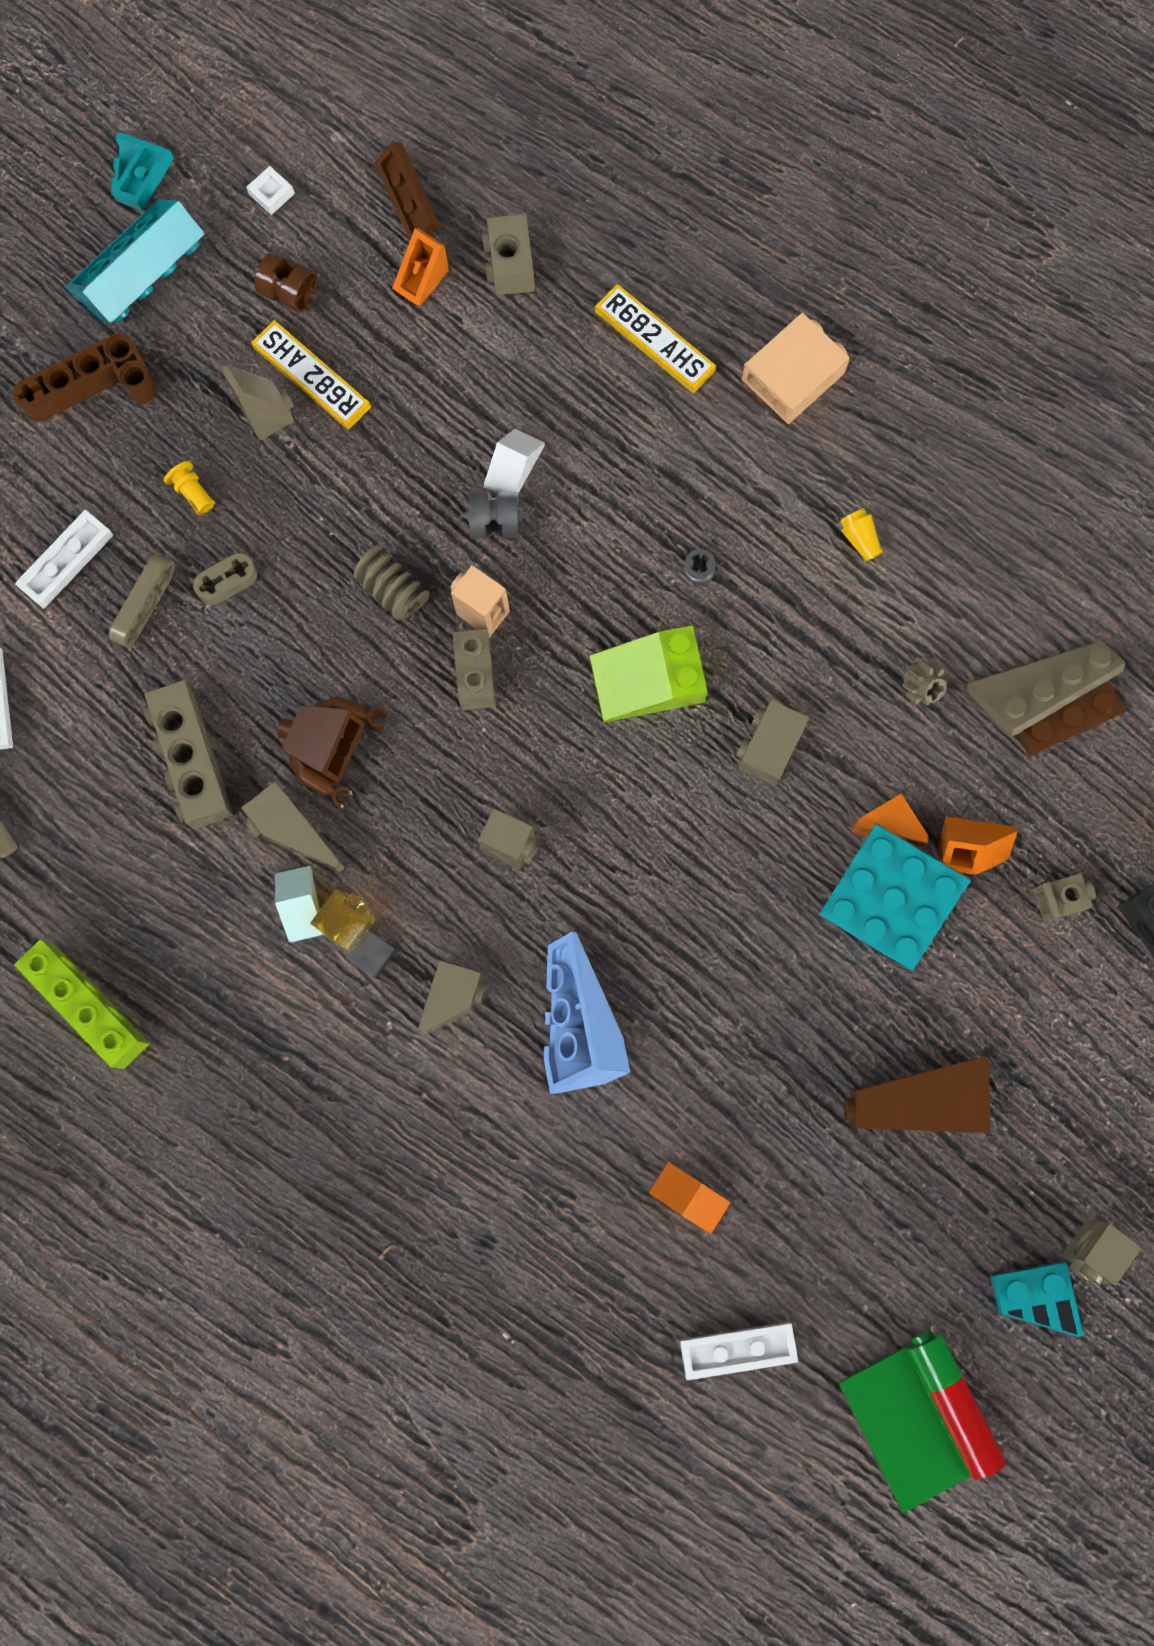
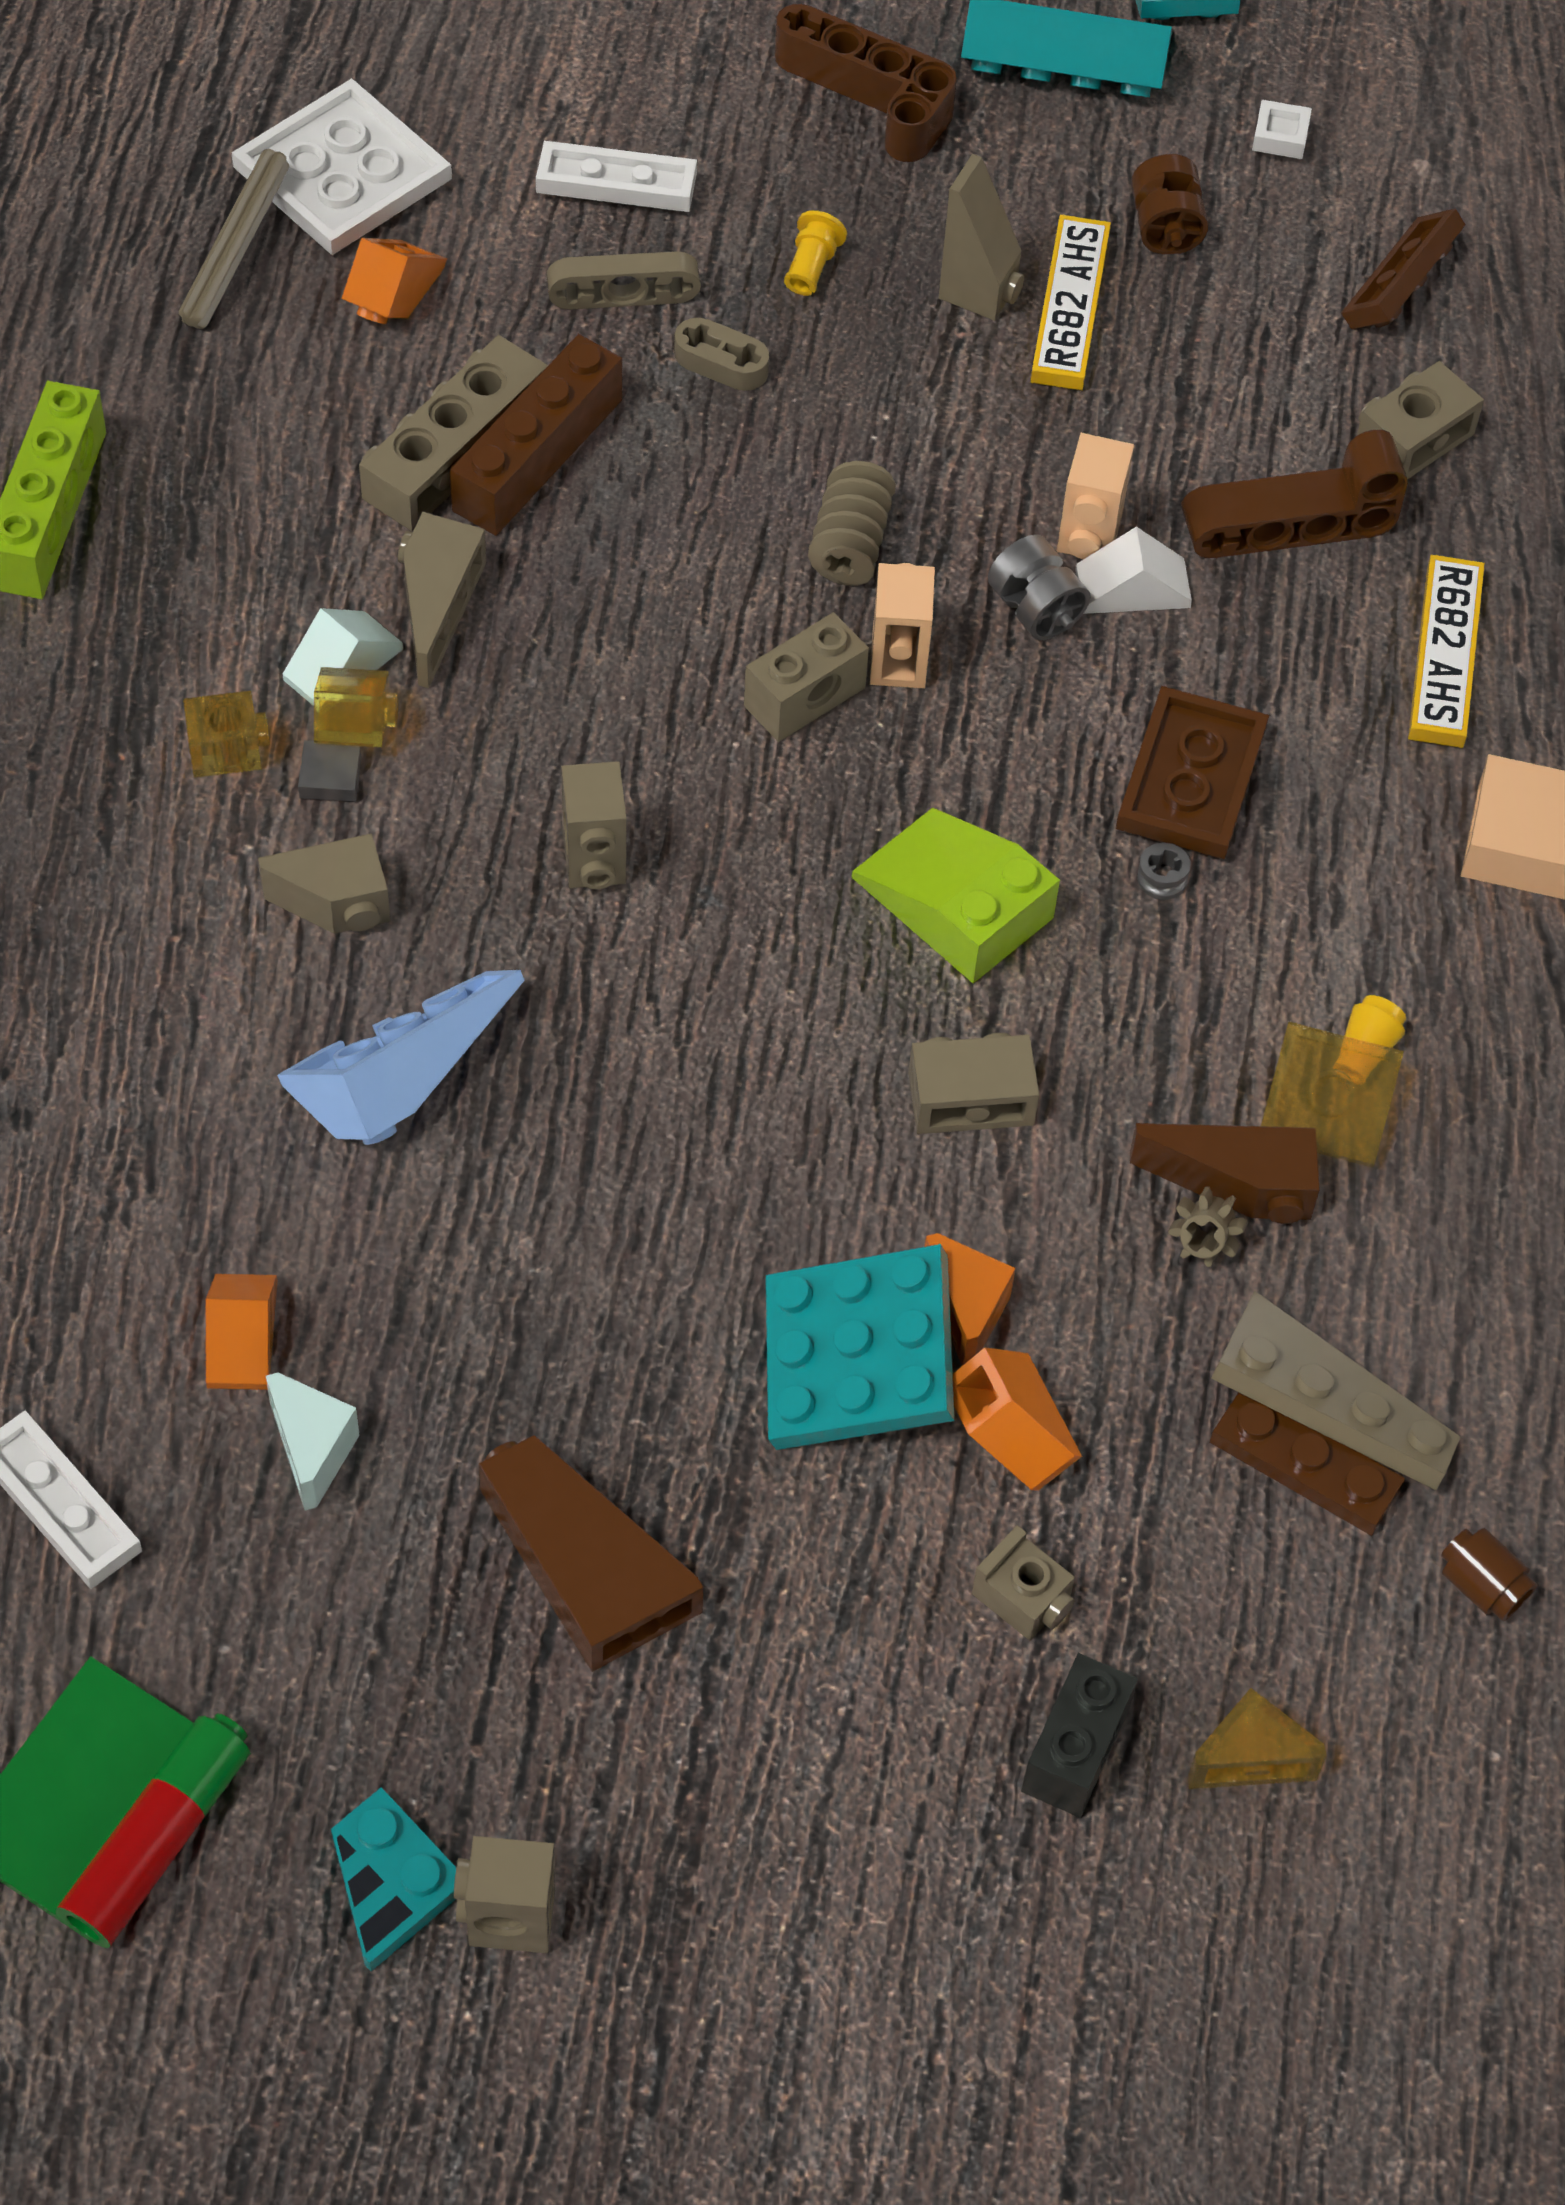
camera: 50 degrees right, 20 degrees down
reddish brown torso [277,697,387,809] -> none
orange slope [392,228,449,306] -> none
none -> clear yellow brick [183,691,270,778]
none -> light aqua slope [266,1372,359,1511]
none -> orange slope [341,238,447,324]
none -> reddish brown brick [450,334,622,536]
none -> light nougat brick [1057,433,1134,559]
none -> reddish brown plate [1115,685,1269,859]
none -> reddish brown slope [1130,1123,1320,1224]
none -> reddish brown beam [1181,430,1408,558]
none -> clear yellow tile [1261,1021,1404,1168]

